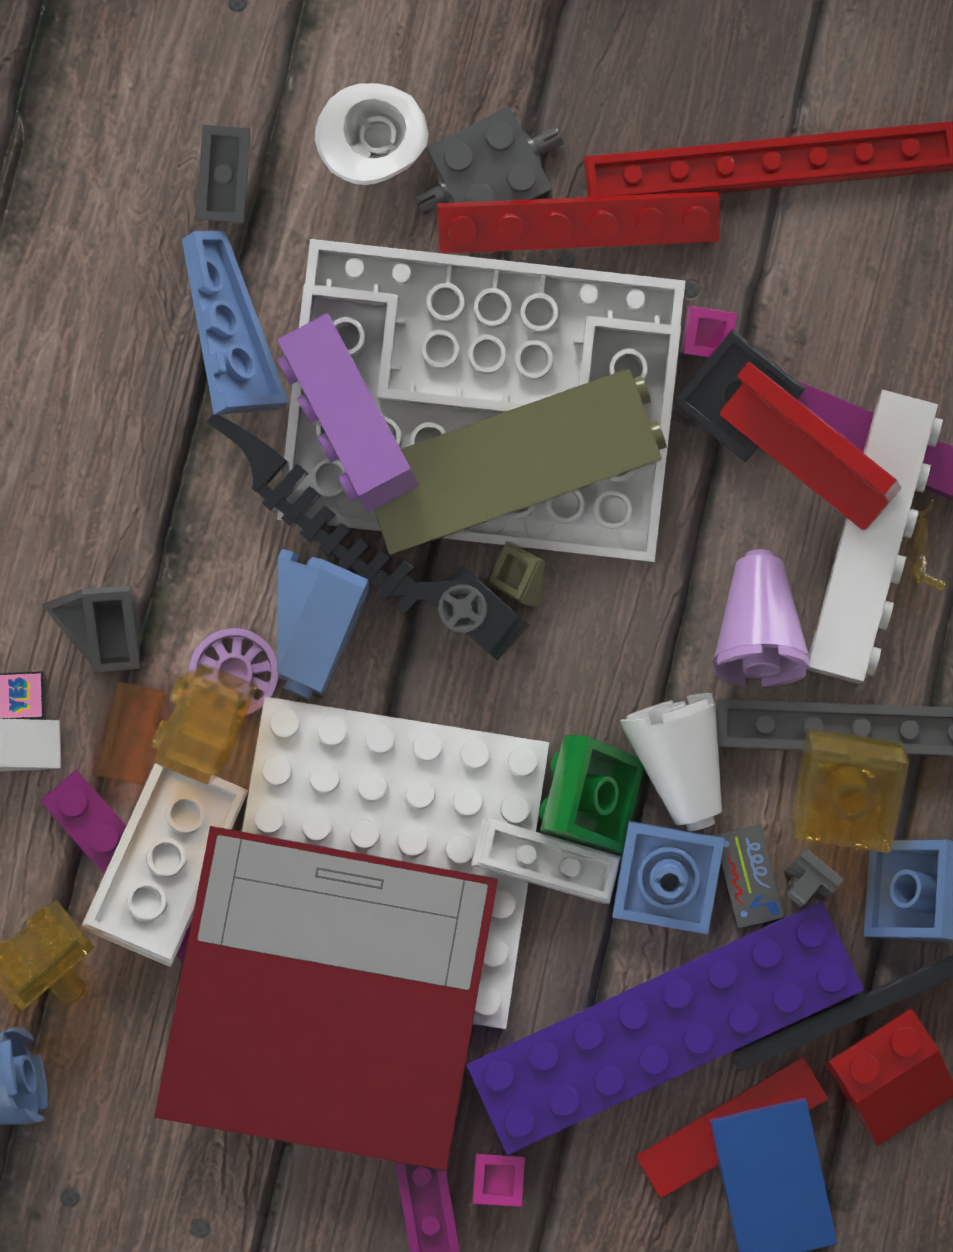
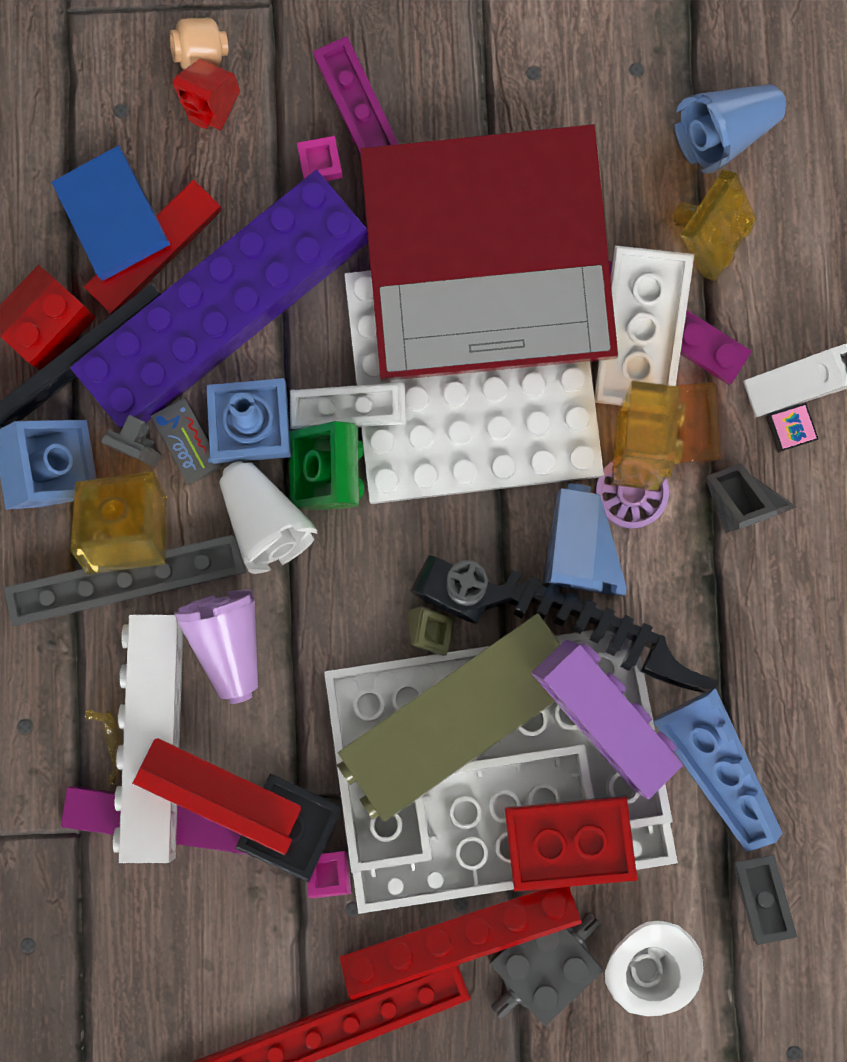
camera: 165 degrees right, 5 degrees up
none -> red tile [505,795,638,892]

